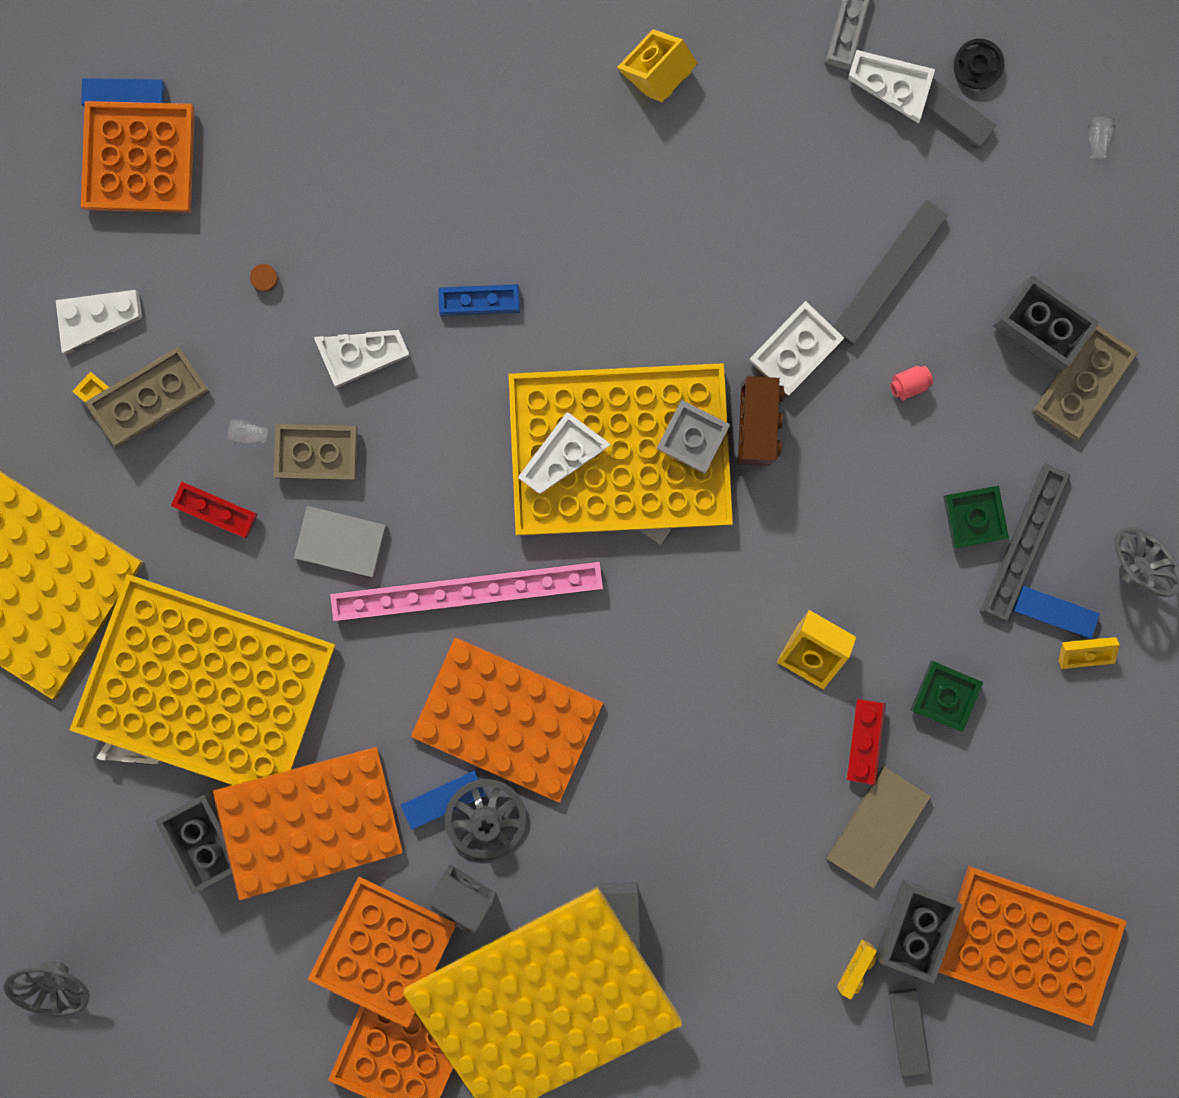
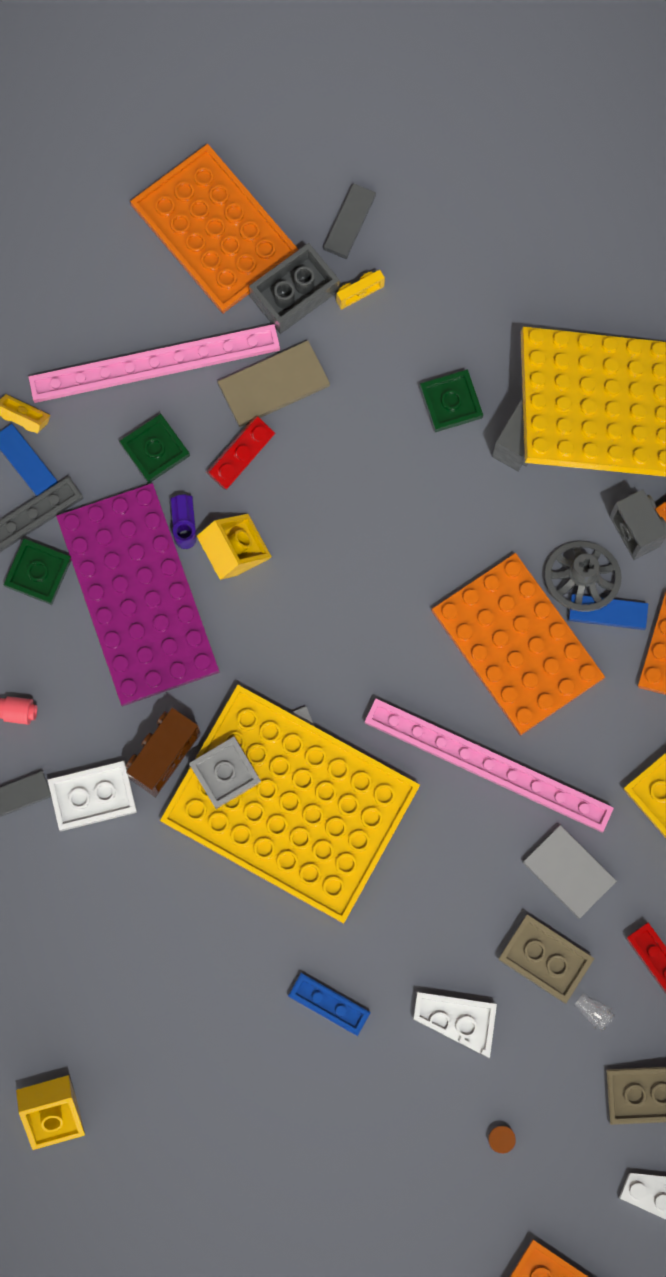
camera: 150 degrees left, 10 degrees down
white wing [518,412,611,494] -> none
none -> bright pink plate [28,324,280,403]
none -> magenta plate [56,483,220,707]
none -> dark purple piece [171,494,197,549]
none -> dark green plate [420,369,484,433]

